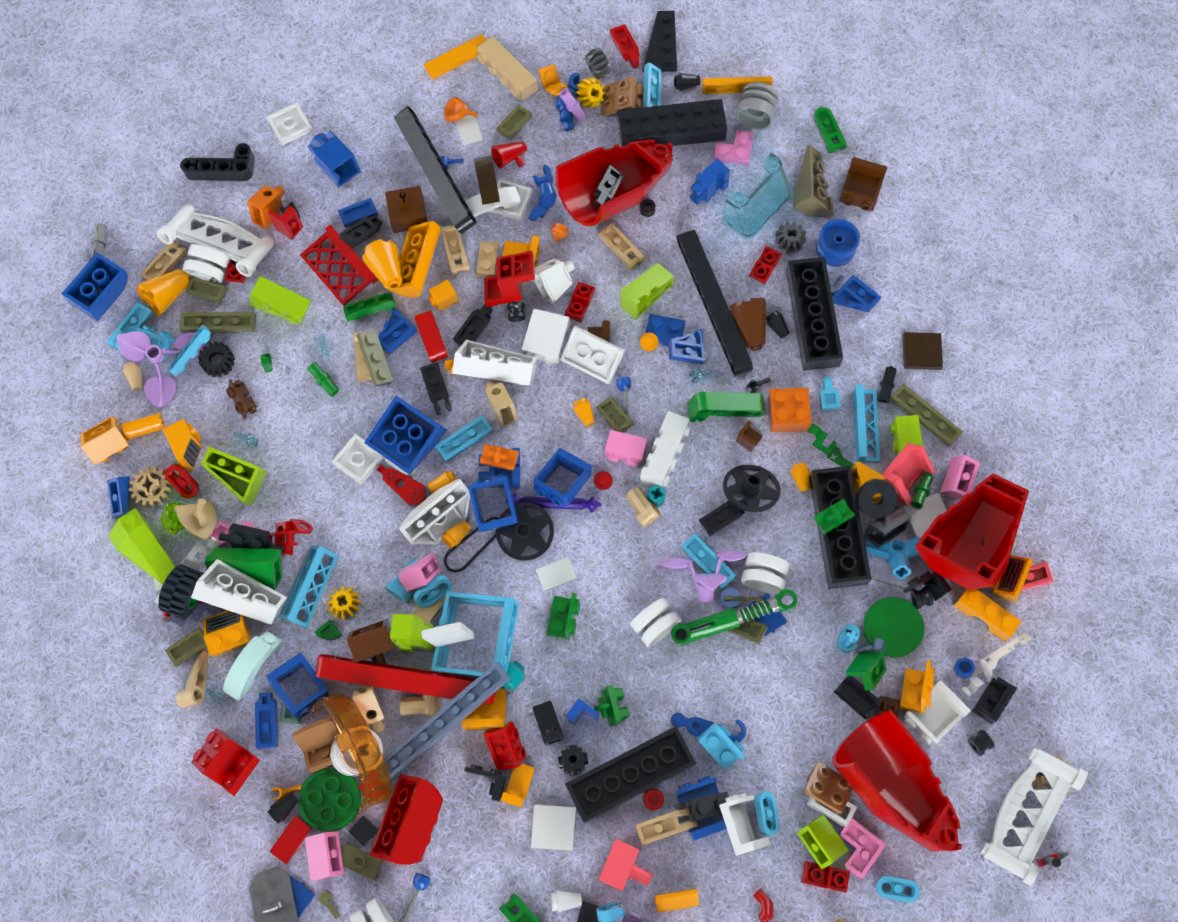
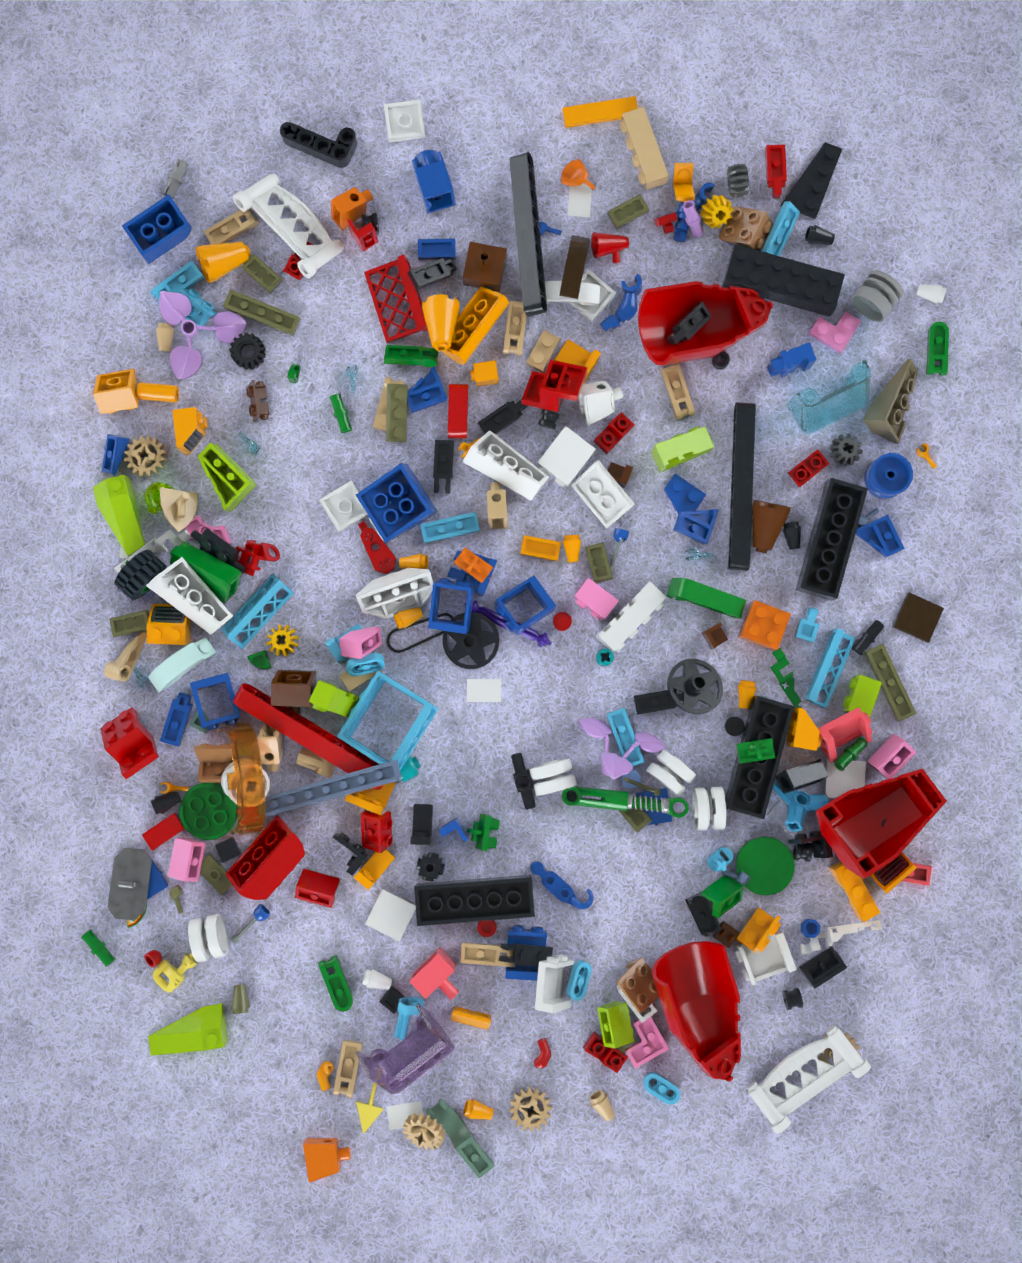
camera: 20 degrees right, 15 degrees up
red plate [165,463,199,499] -> none
medium azure plate [168,324,211,376] -> none
white wheel [182,244,229,283] -> none
lime wedge [249,276,311,325] -> none
white tile [421,622,474,647] -> none
green bracket [546,592,580,640] -> none
orange plate [551,222,569,242] -> none
tan piece [626,487,661,528] -> none
light orange plate [640,333,658,351] -> none
medium azure bracket [697,722,746,770] -> none
light orange tile [701,76,773,94] -> none
black hand [745,377,771,393] -> none
reddish brown panel [839,157,887,211] -> none
black tile [857,479,897,518] -> none
piece [1036,852,1069,867] -> none
none -> red panel [295,869,340,908]
none -> black axle [511,753,536,810]
none -> light orange tile [520,535,561,561]
none -> red tile [654,212,678,234]
none -> white wheel [692,787,726,831]
none -> black tile [724,717,744,736]
none -> white cone [916,284,947,304]
none -> light orange hand [916,443,937,469]

